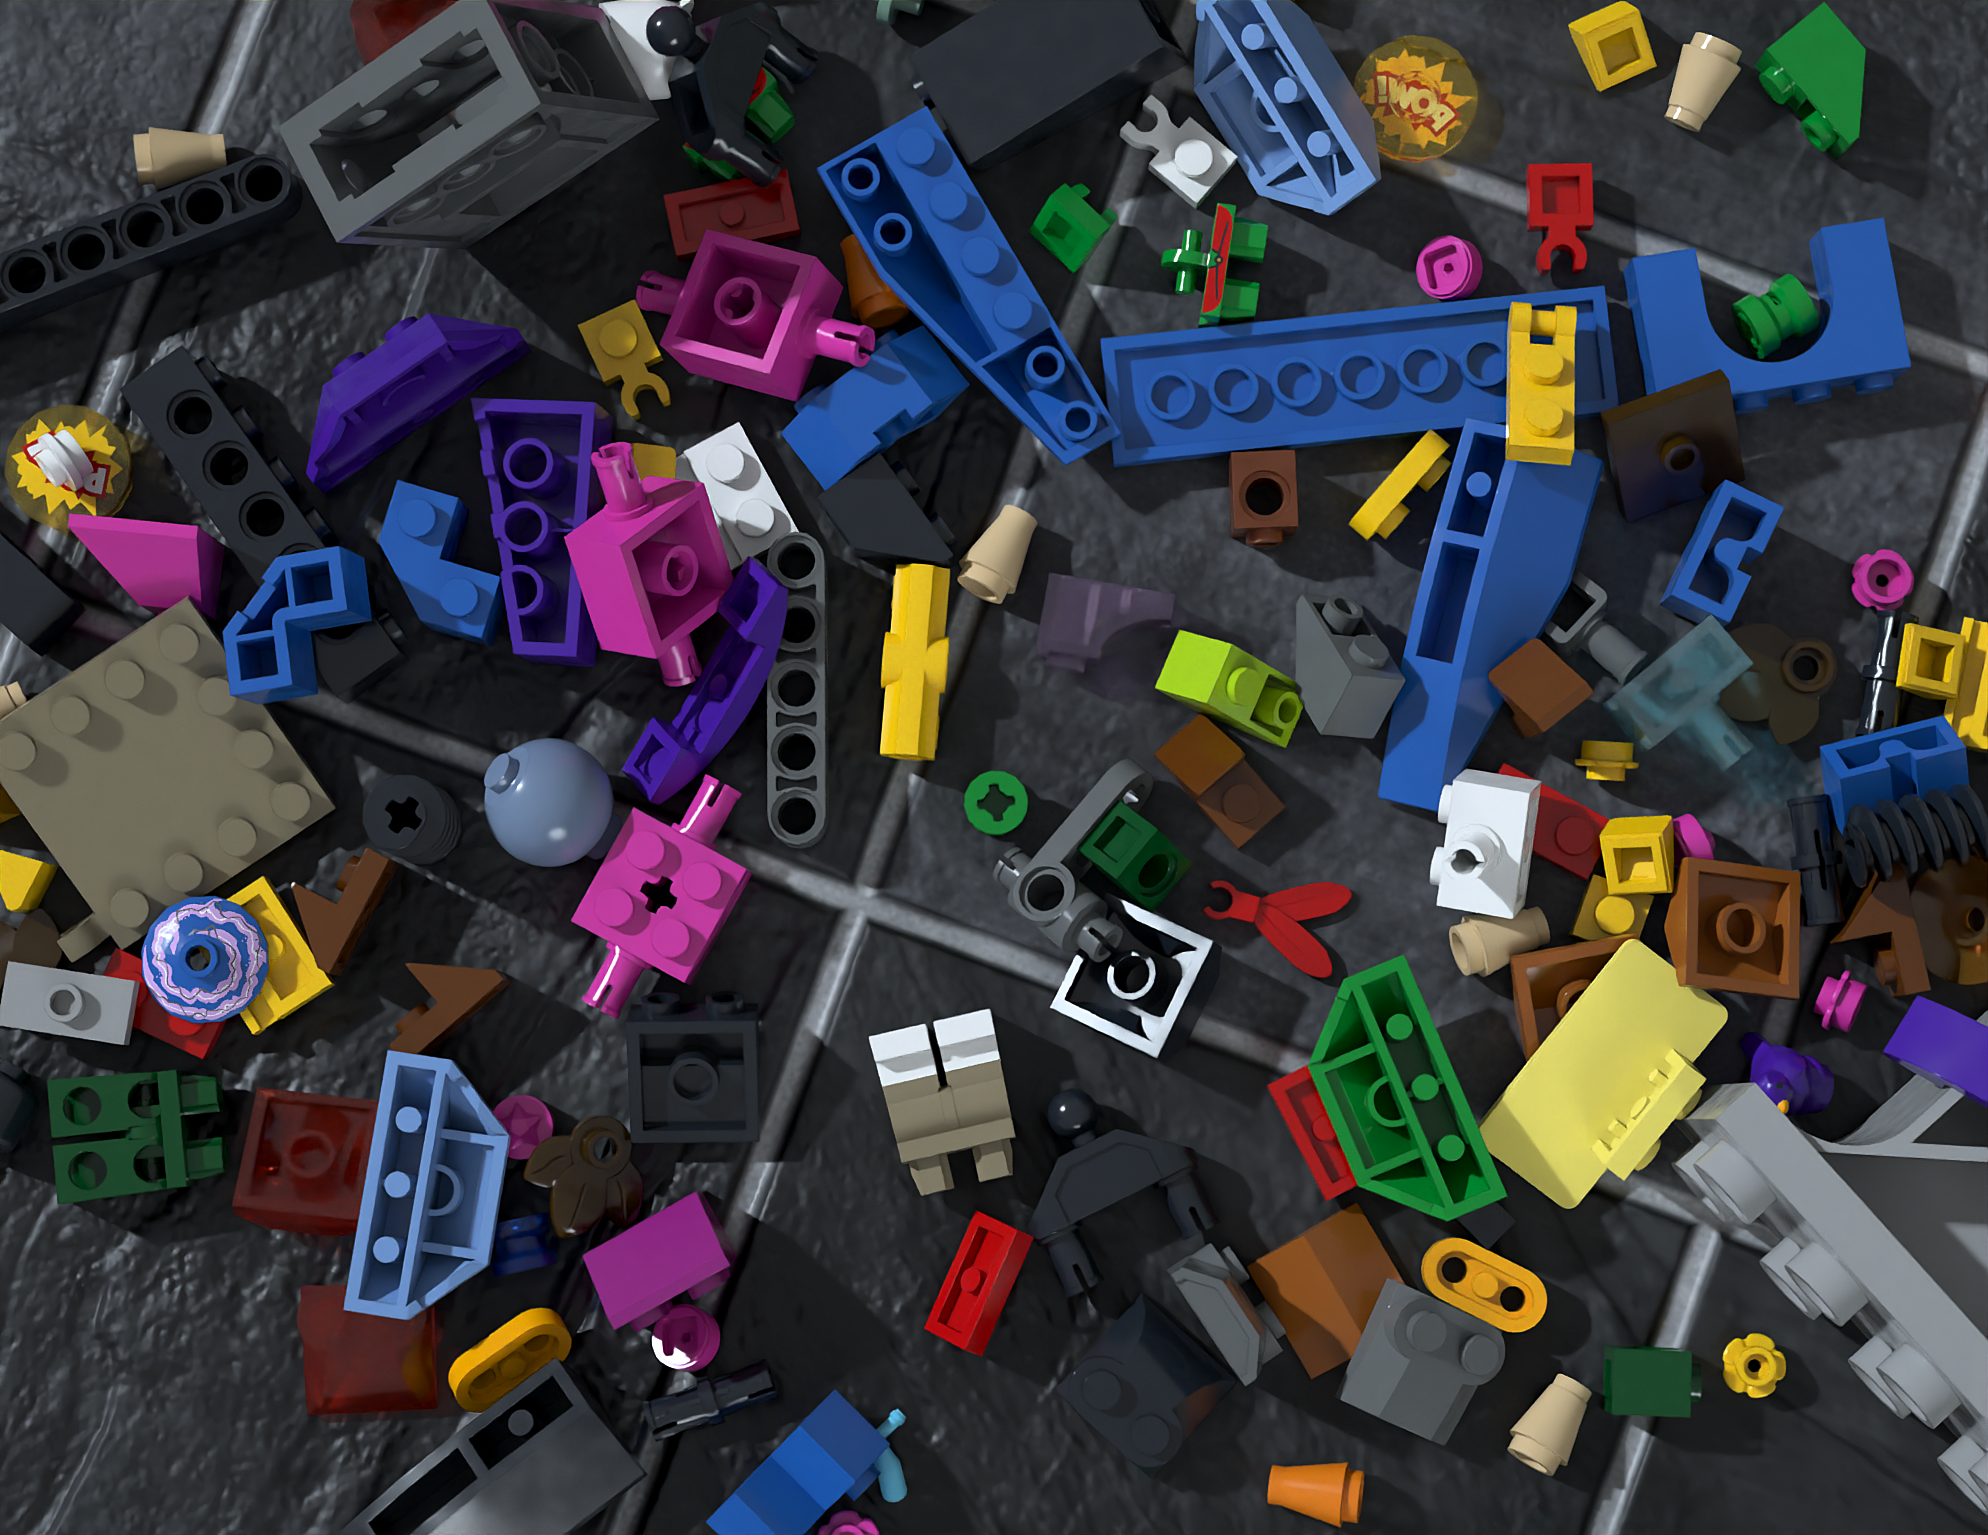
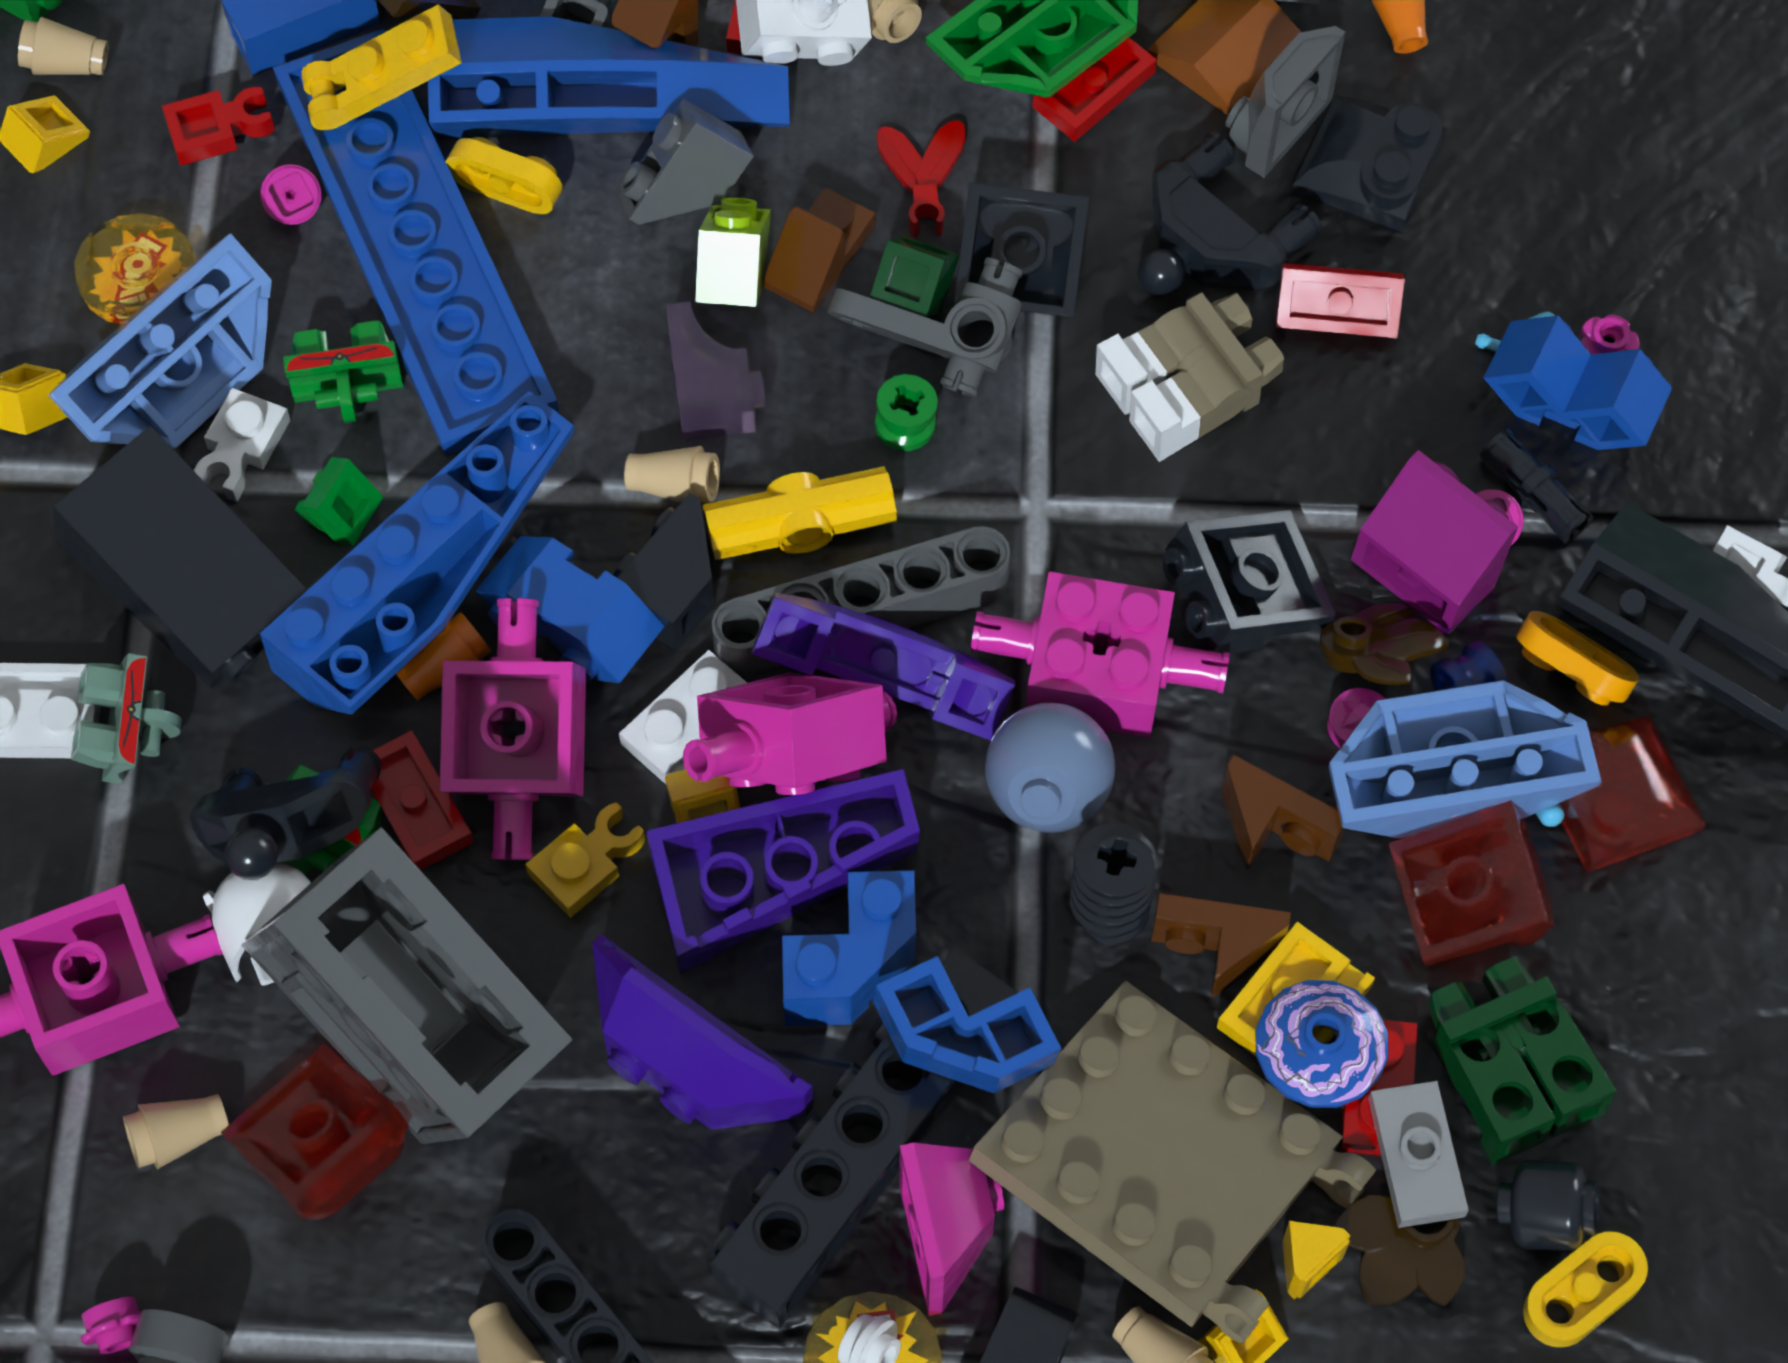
camera: 115 degrees left, 20 degrees down
copper brick [1228,450,1299,547] -> none

